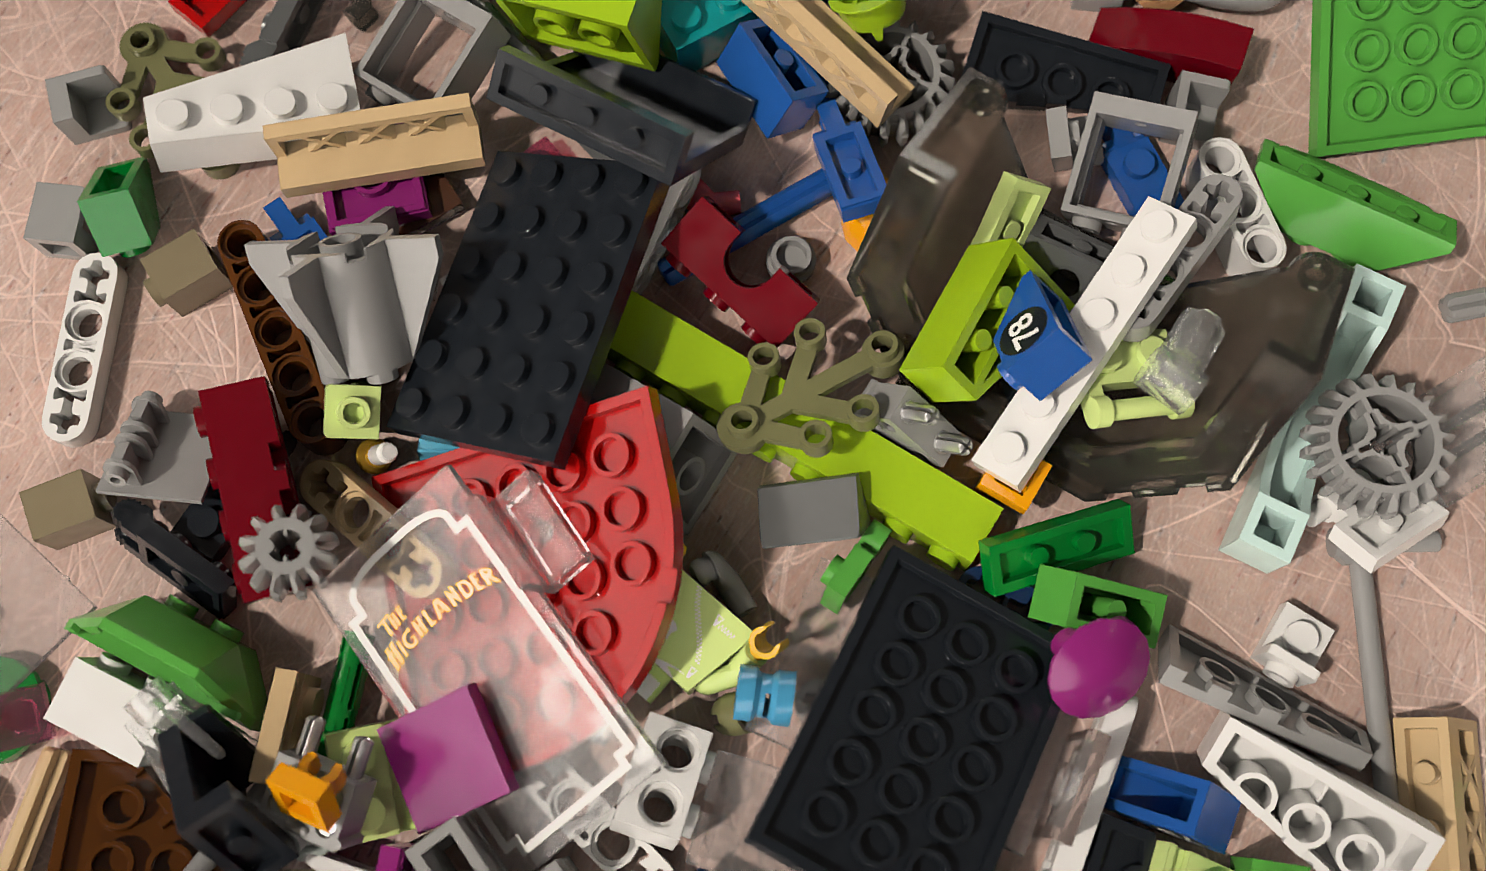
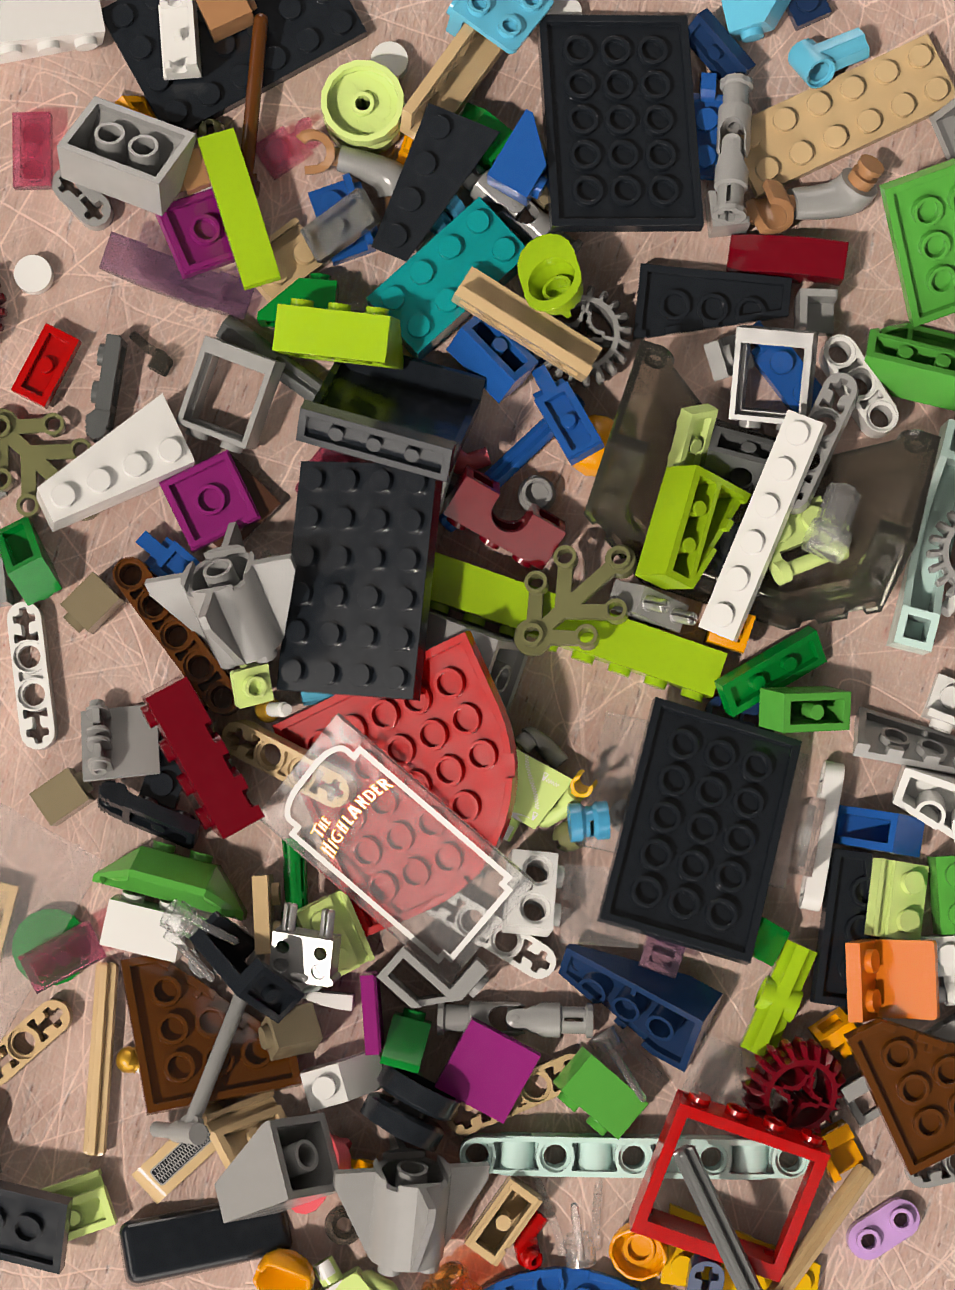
camera: 10 degrees left, 10 degrees up
light grey gear [238,504,340,602] -> none
tan fence [262,93,486,198] -> none
light orange tile [266,751,347,833] -> none
magenta tile [376,682,520,835] -> none
clear panel [464,470,595,594] -> none
dark grey slope [757,473,871,549] -> none
bright green plate [820,519,892,615] -> none
blue slope [993,270,1093,401] -> none
magenta dish [1047,616,1151,719] -> none

